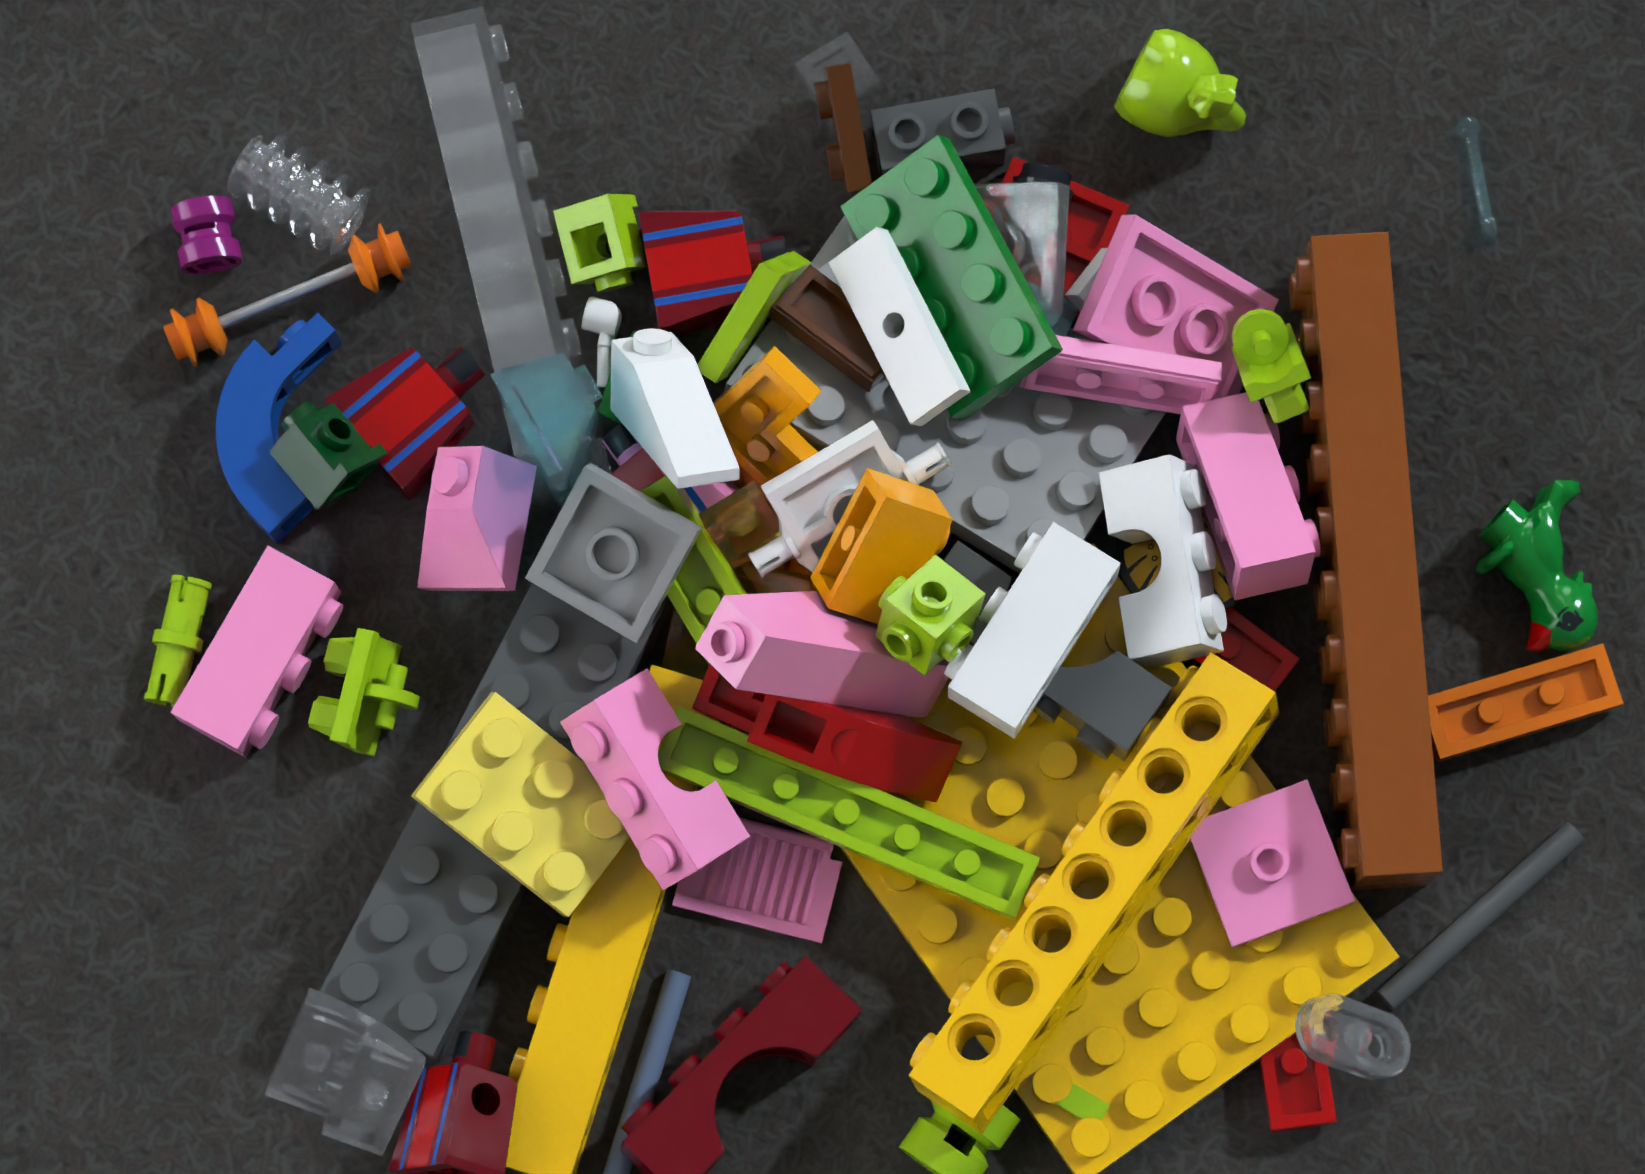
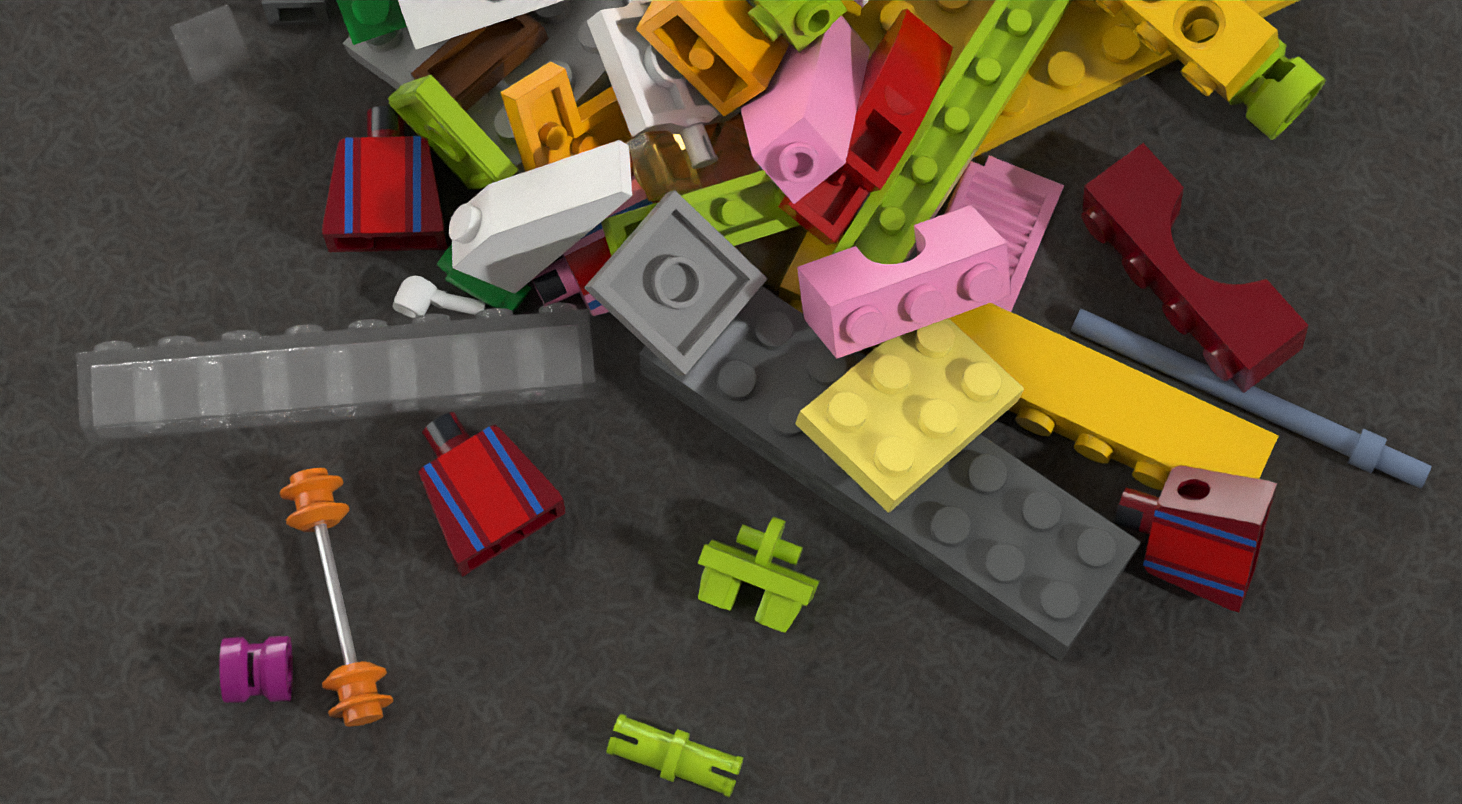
camera: 85 degrees left, 5 degrees down
bright pink brick [171,546,343,758] -> none
blue arch [216,313,342,544] -> none
clear piece [226,134,371,256] -> none
clear slope [265,988,426,1156] -> none
dark green brick [269,401,388,510] -> none
bright pink slope [417,446,537,591] -> none
clear light blue slope [491,353,602,509] -> none
lime brick [553,194,648,293] -> none
reddish brown plate [814,63,872,193] -> none

